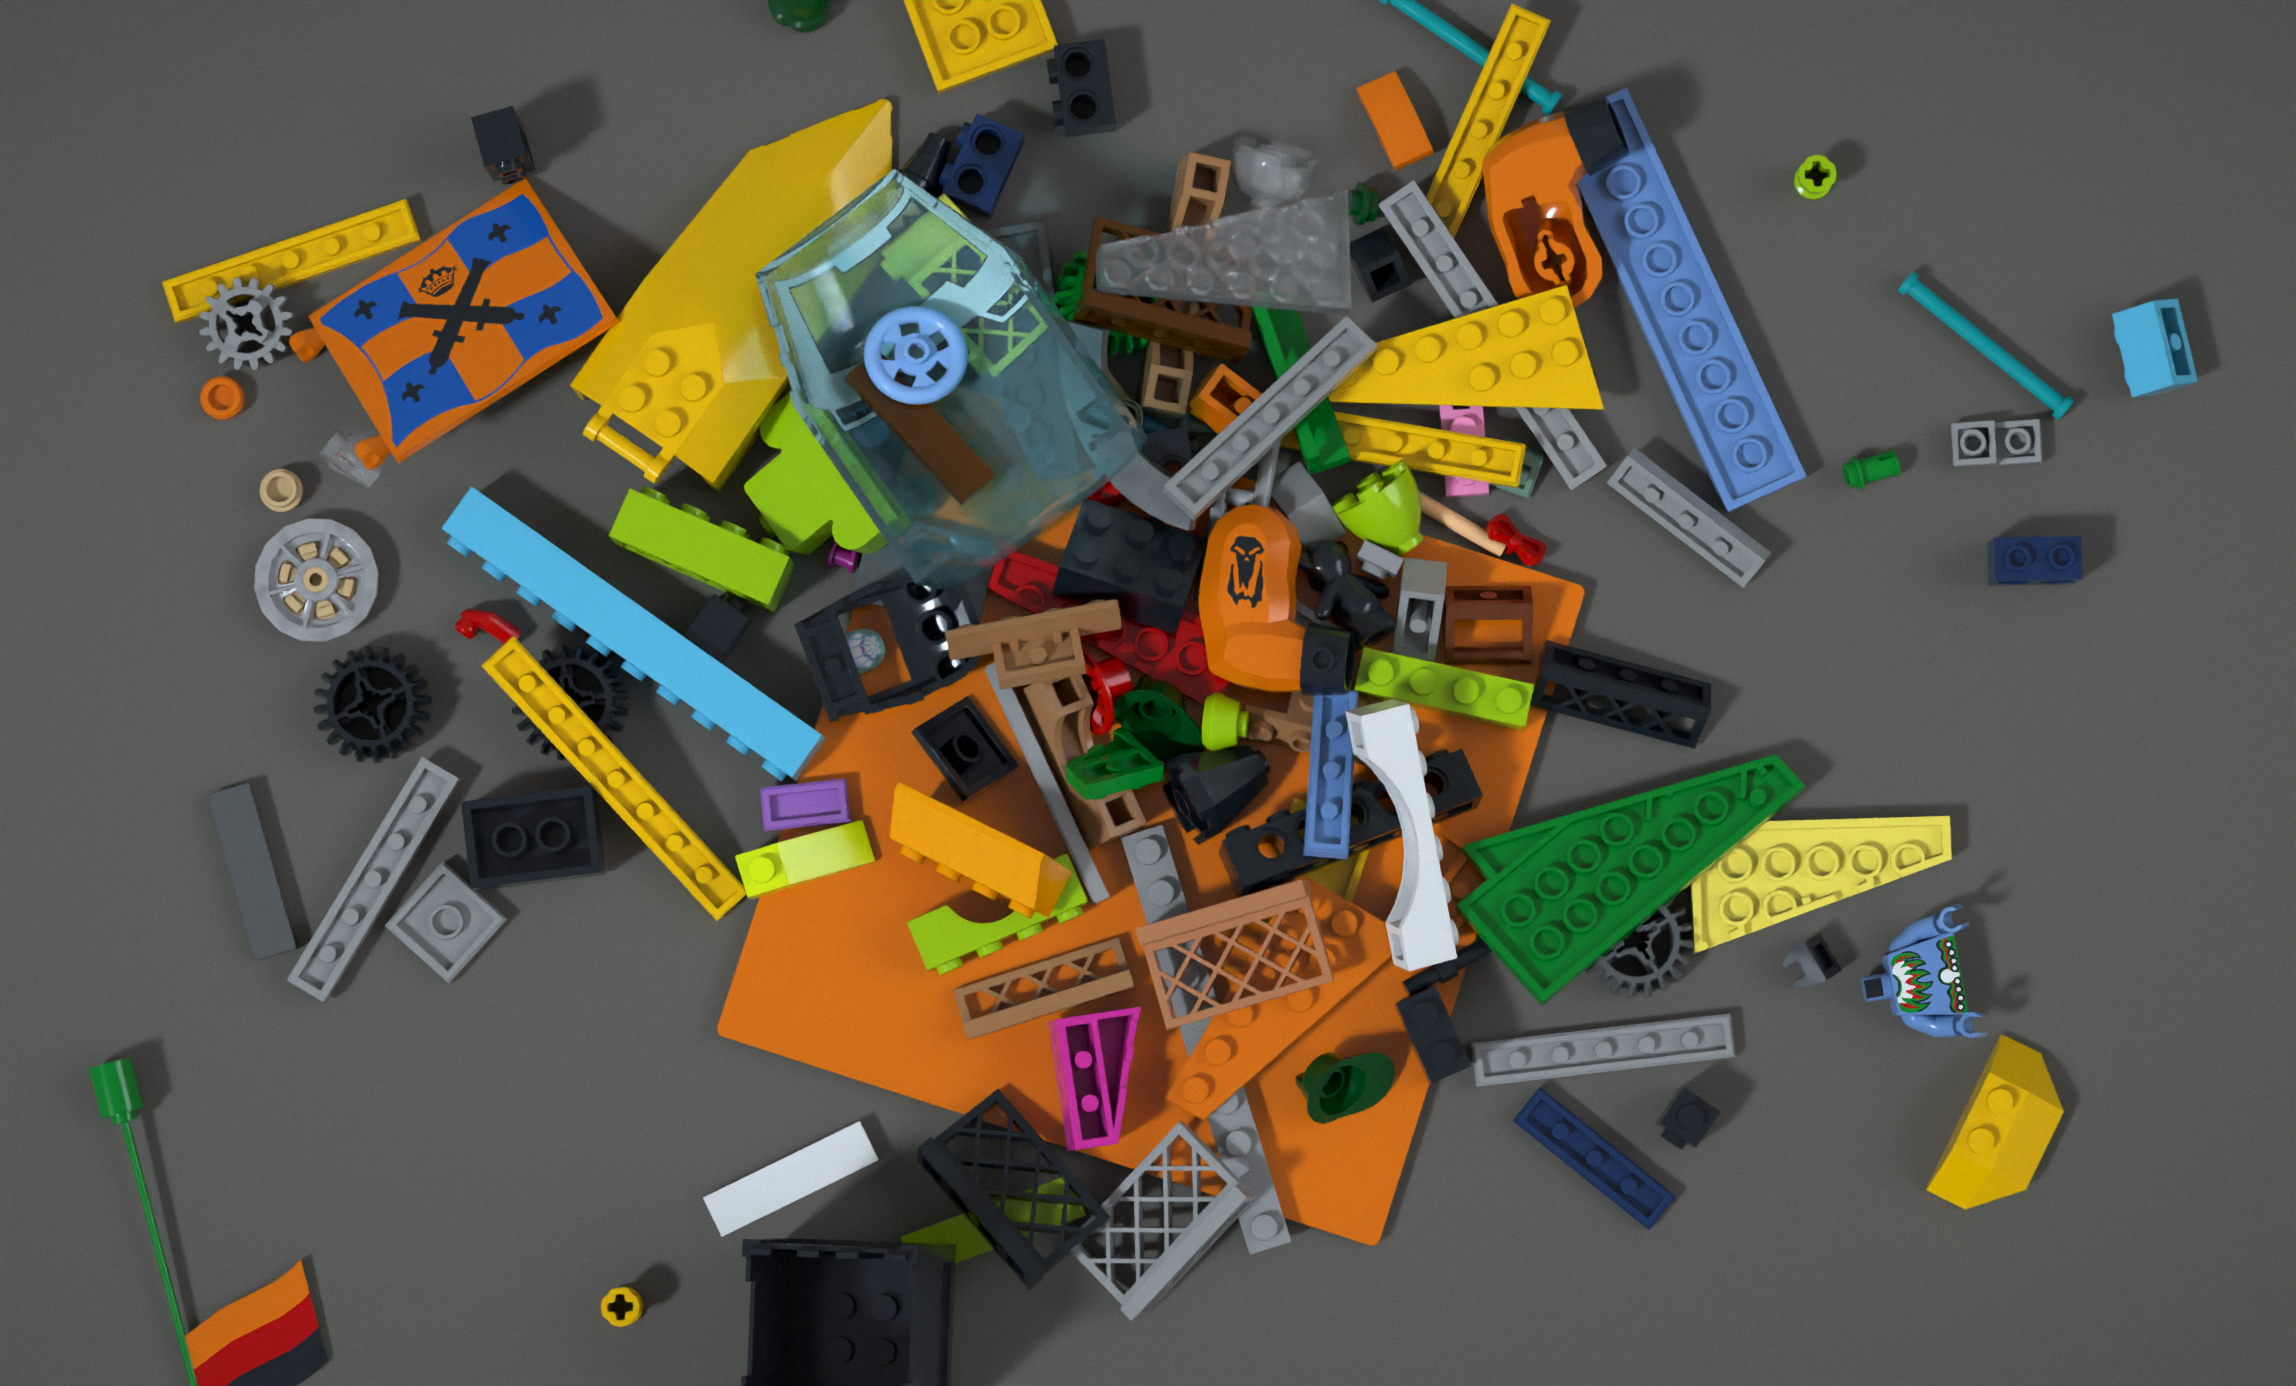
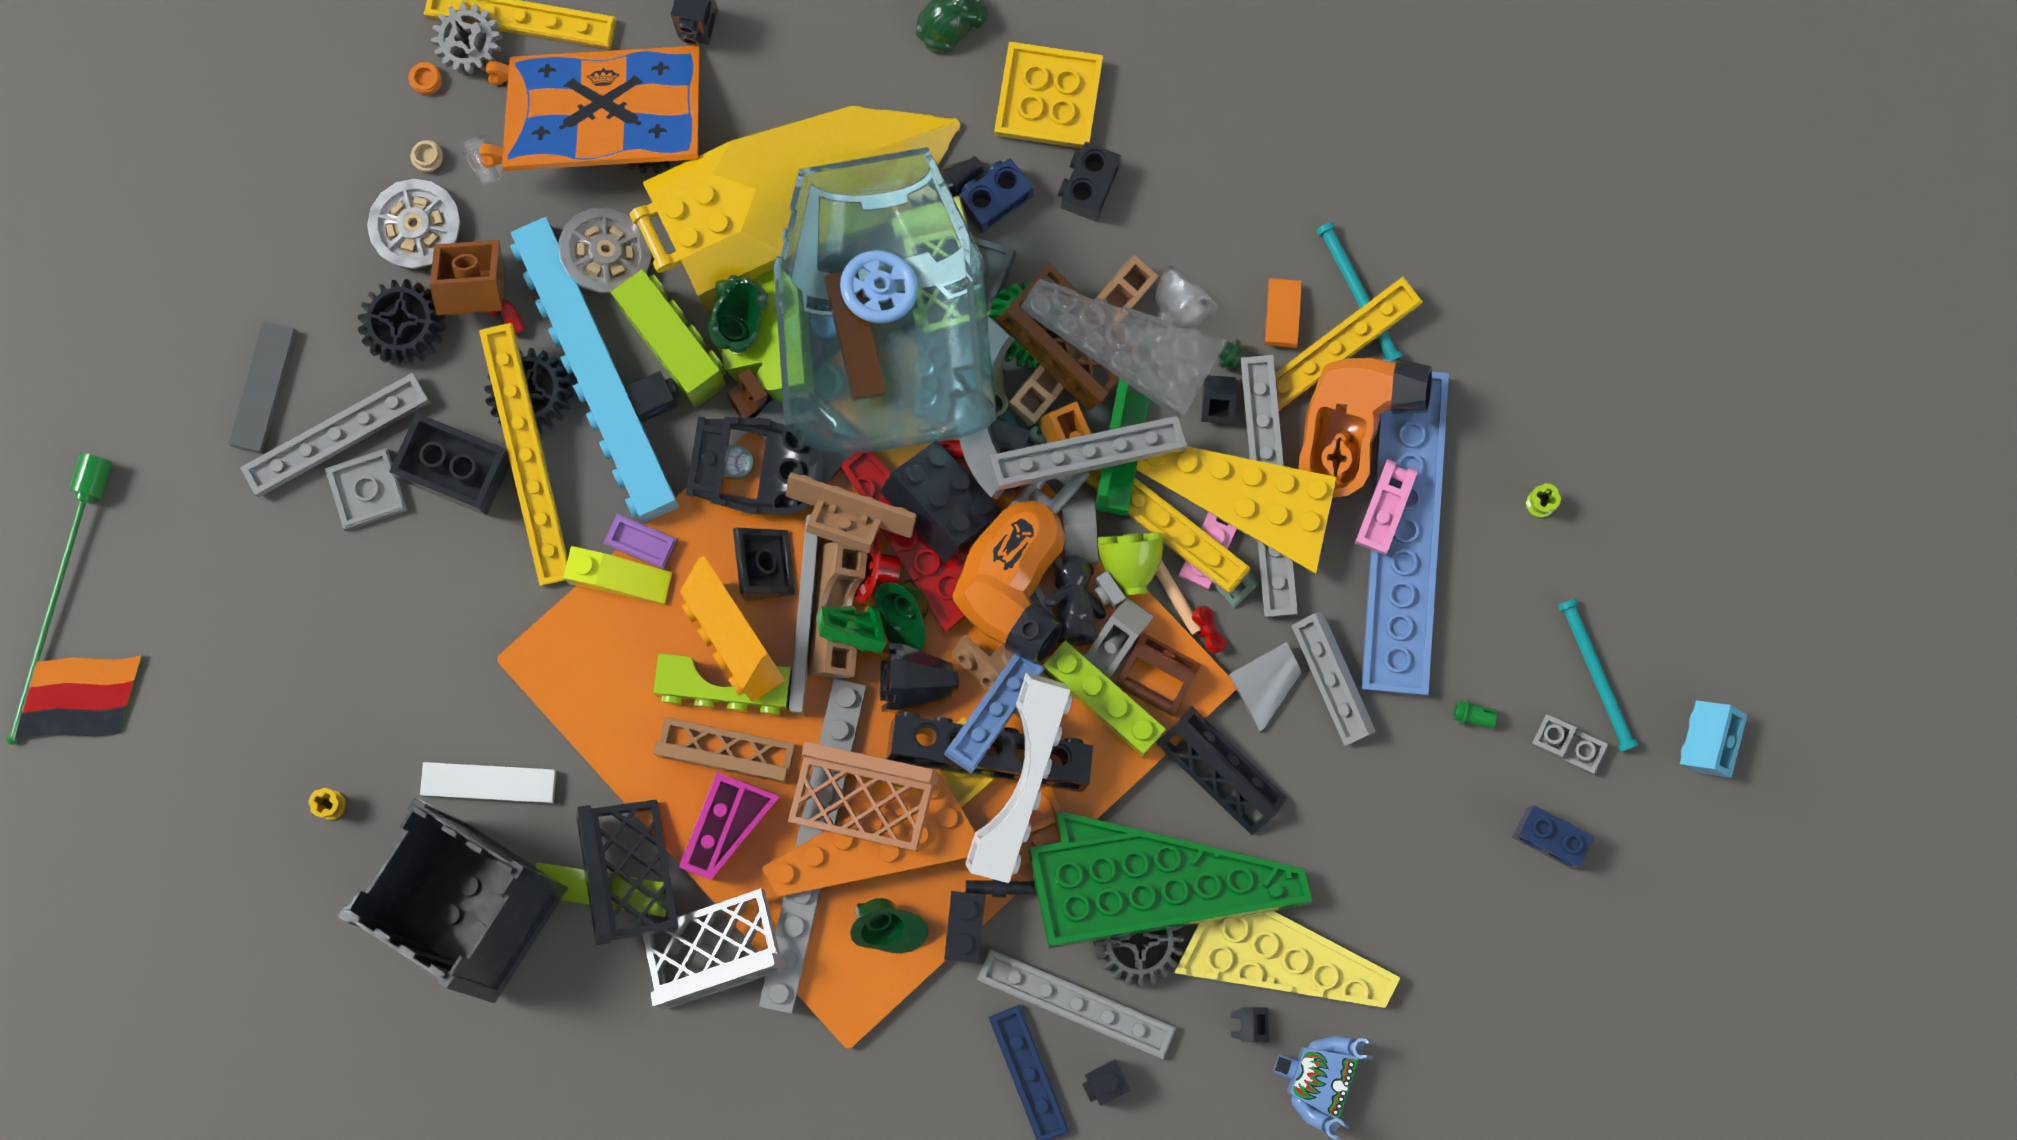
camera: 30 degrees right, 5 degrees down
lime cone [1202,692,1249,751] -> none
none -> dark orange brick [430,240,505,315]
none -> flat silver piece [558,208,651,294]
none -> dark green hair [708,275,768,354]
none -> reddish brown slope [728,369,767,418]
none -> light grey slope [1228,642,1301,732]
none -> bright pink plate [1355,459,1418,555]

